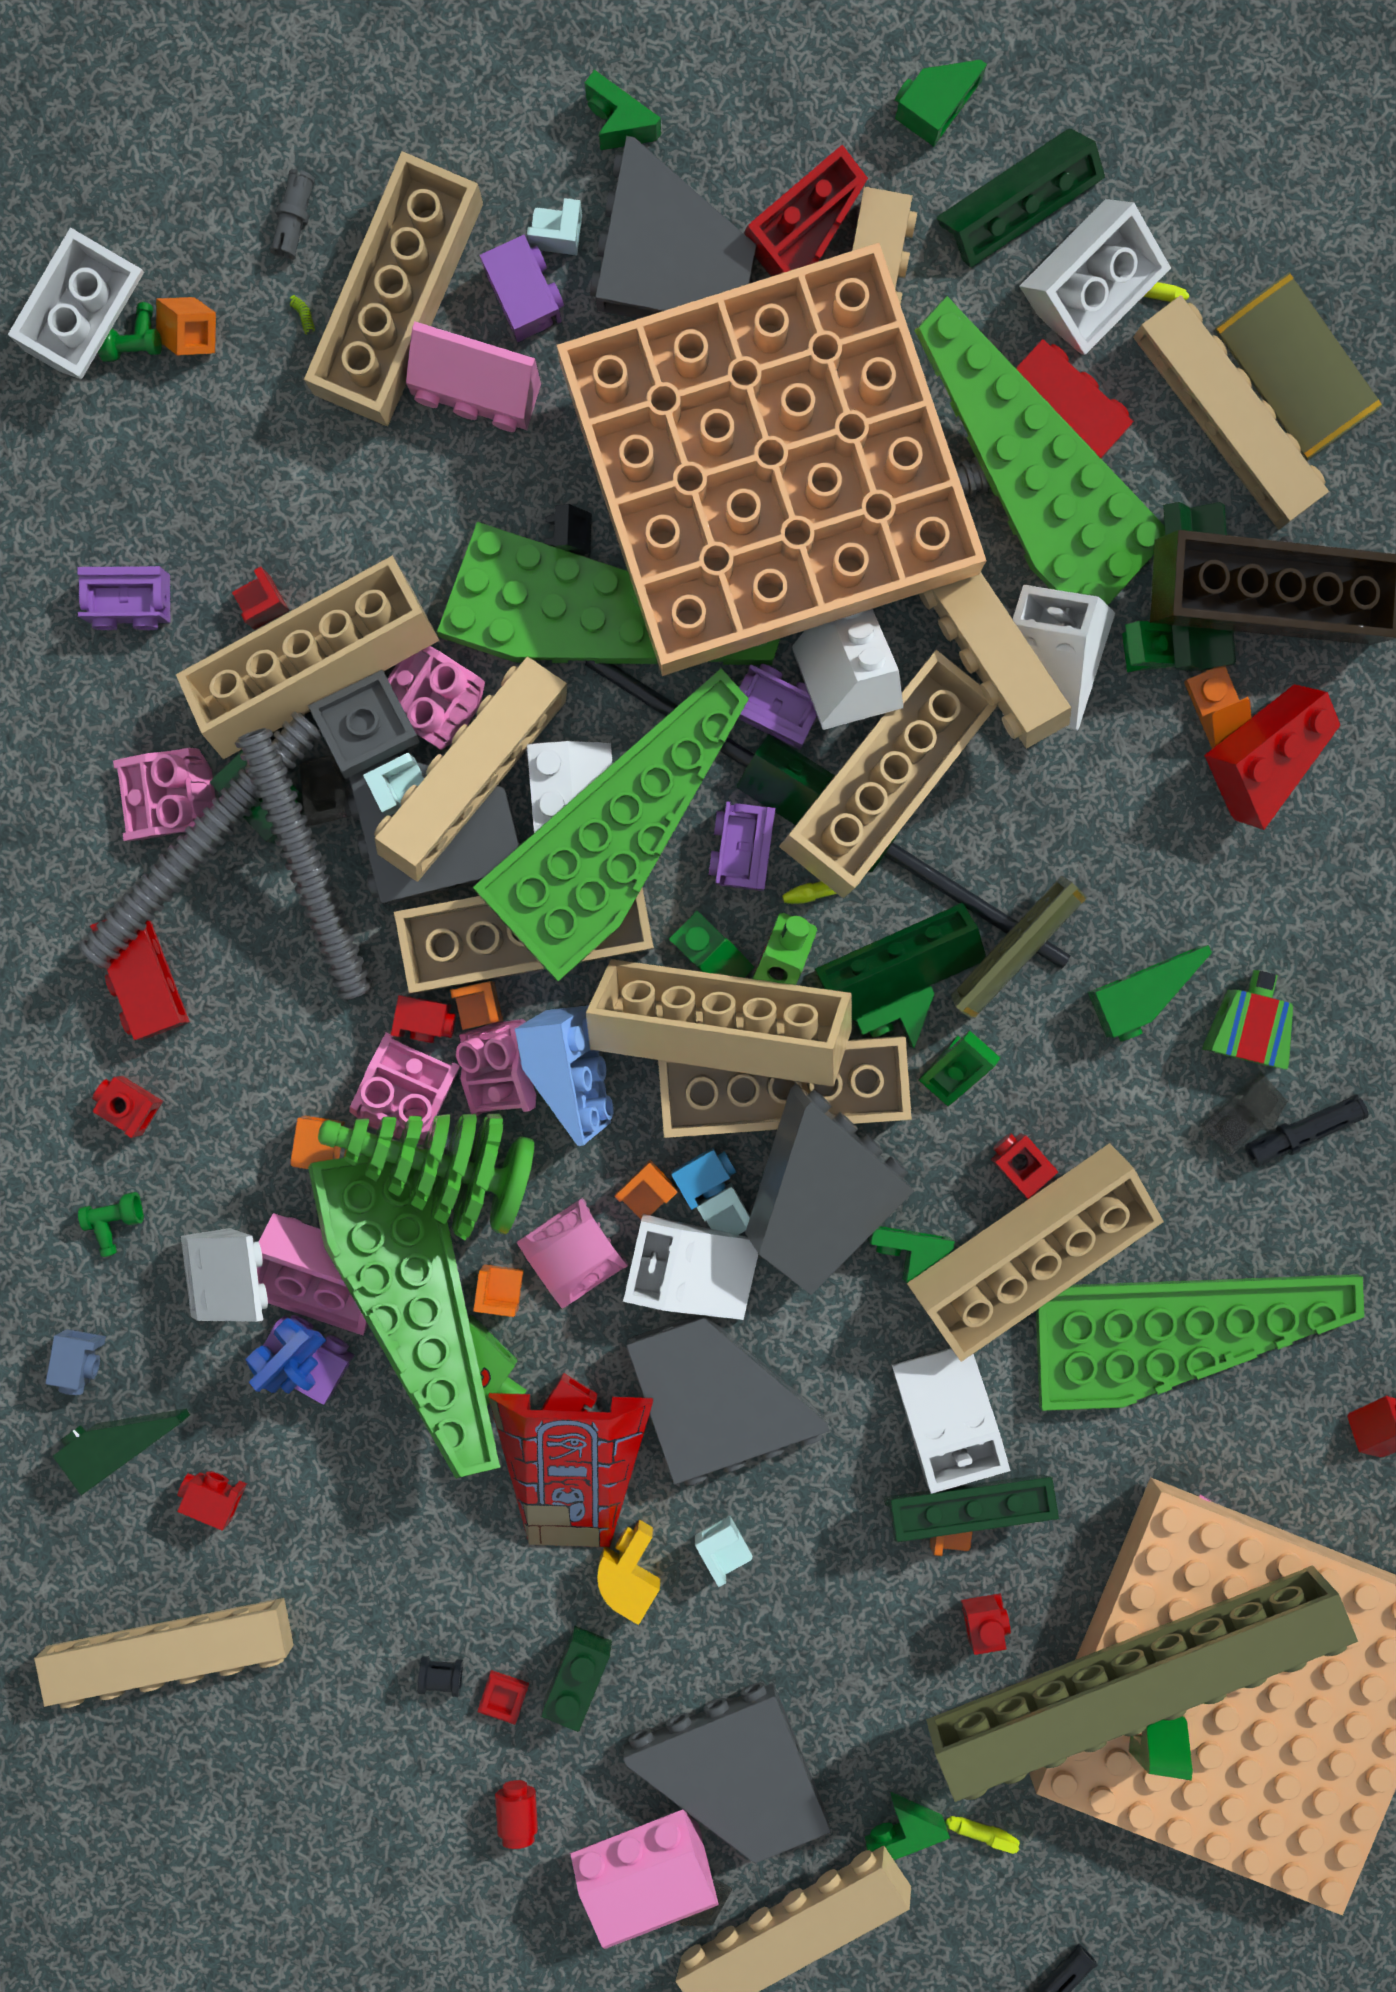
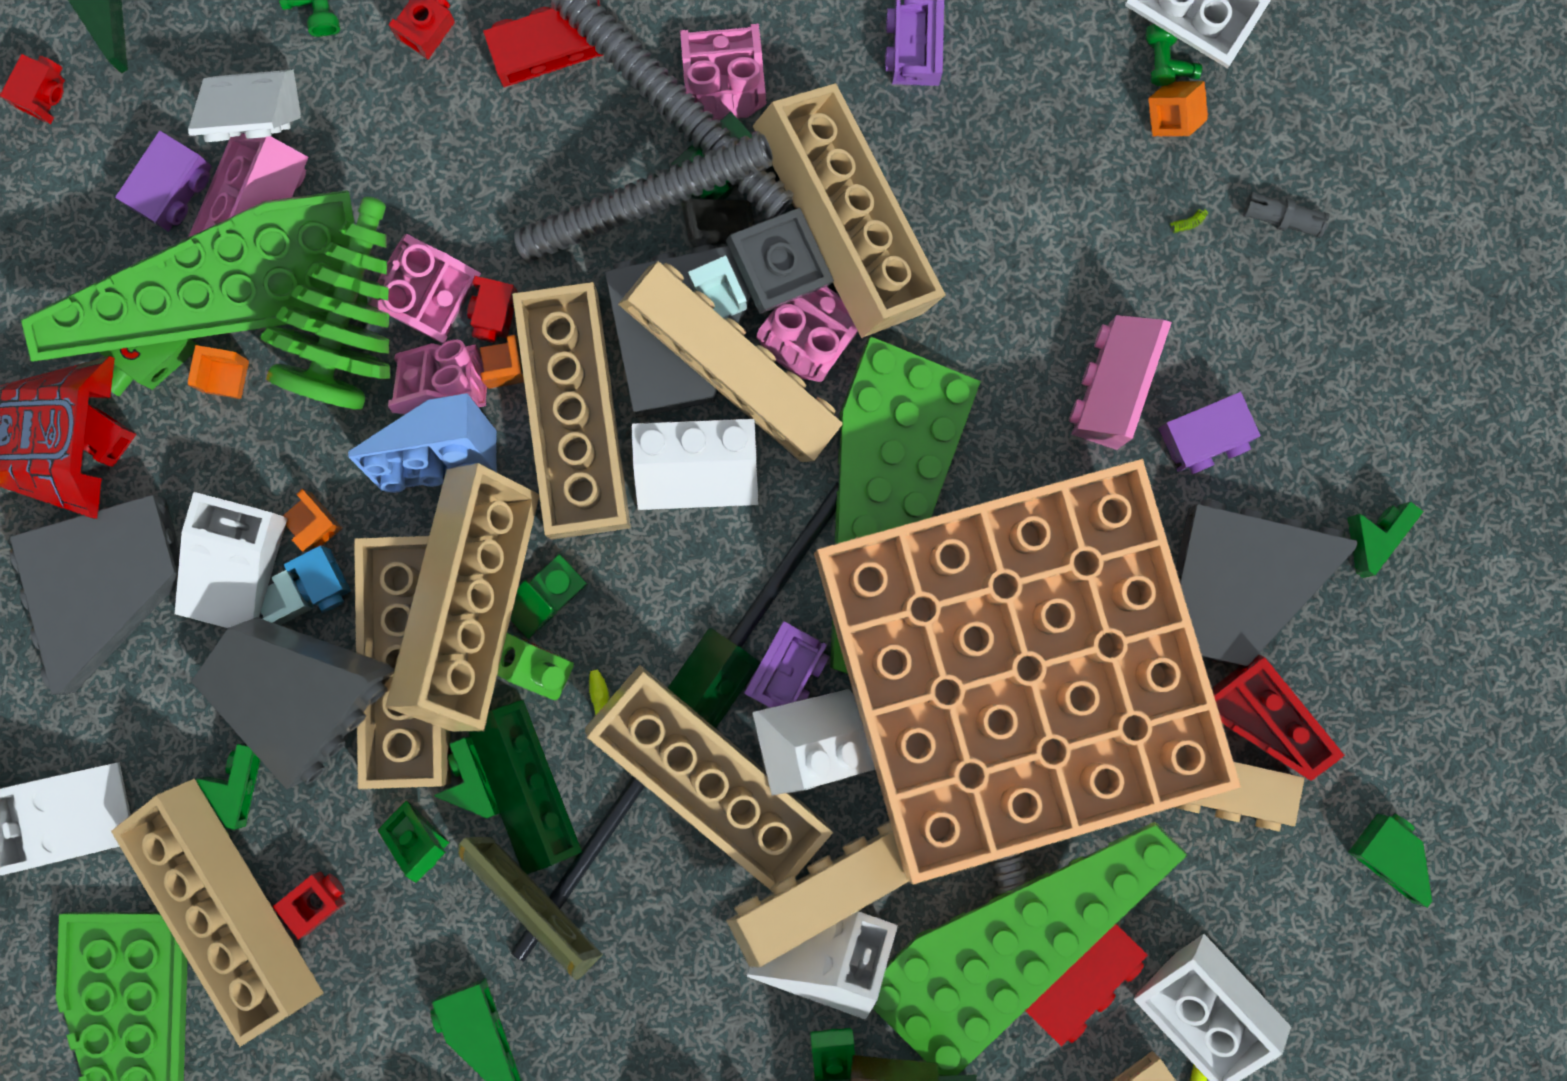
camera: 90 degrees right, 5 degrees down
red panel [232,566,290,630] -> none
blue hips [246,1318,327,1394] -> none
orange panel [290,1115,345,1169] -> none
tan brick [304,151,483,427] -> none
bright green wing [473,668,749,982] -> none
bright pink slope [516,1197,628,1309] -> none
light aqua panel [527,198,583,255] -> none
black tile [544,504,592,555] -> none
medium lavender hinge [708,802,775,891] -> none
dark green panel [937,129,1105,267] -> none

